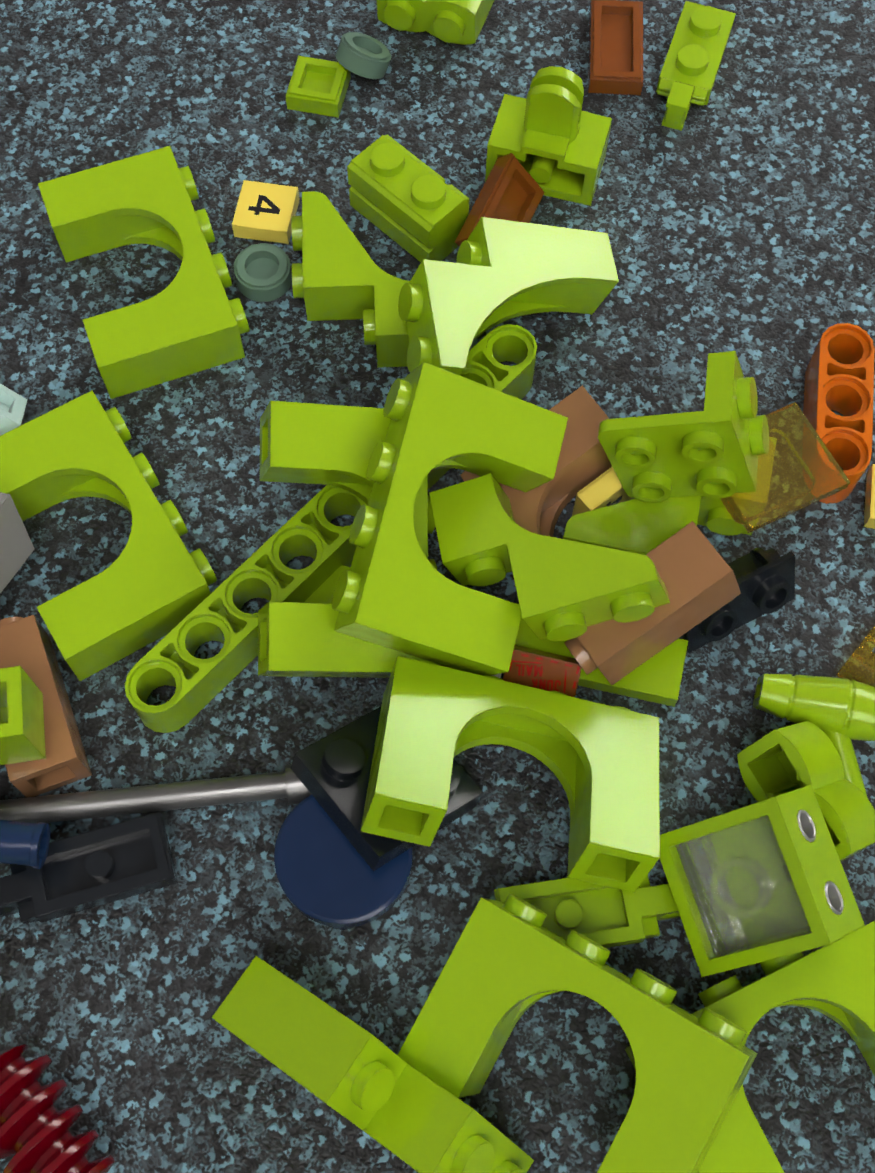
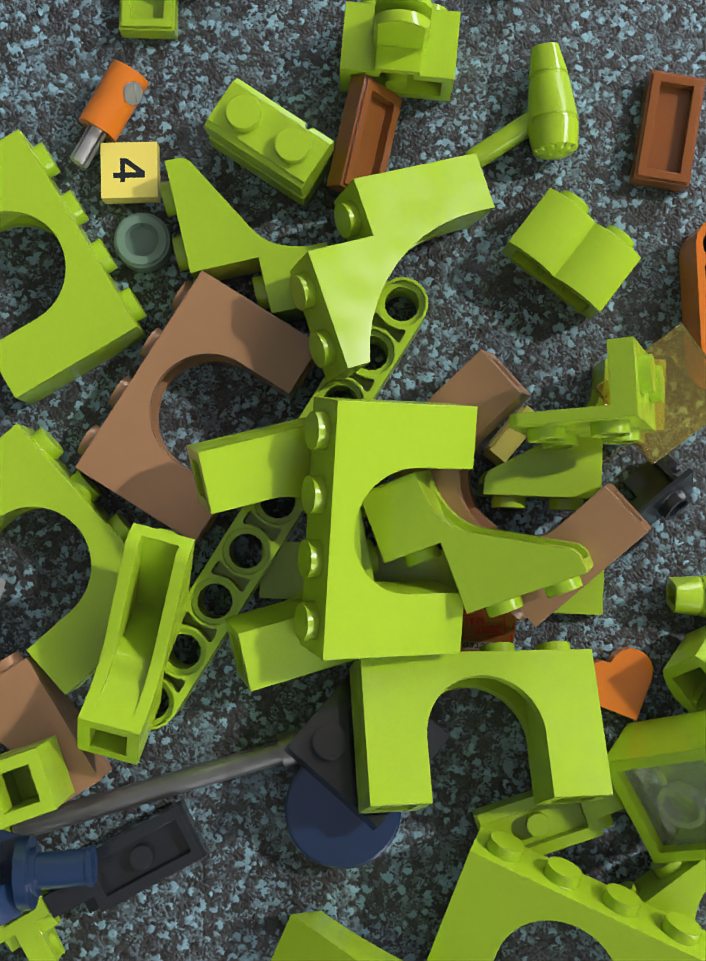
camera: 15 degrees left, 20 degrees up
none -> orange piece [70,60,149,168]
none -> medium nougat arch [75,270,315,543]
none -> lime arch [77,522,195,765]
none -> lime piece [465,42,579,168]
none -> lime brick [502,188,641,319]
none -> orange tile [594,647,654,721]
none -> dark orange tile [629,69,706,193]

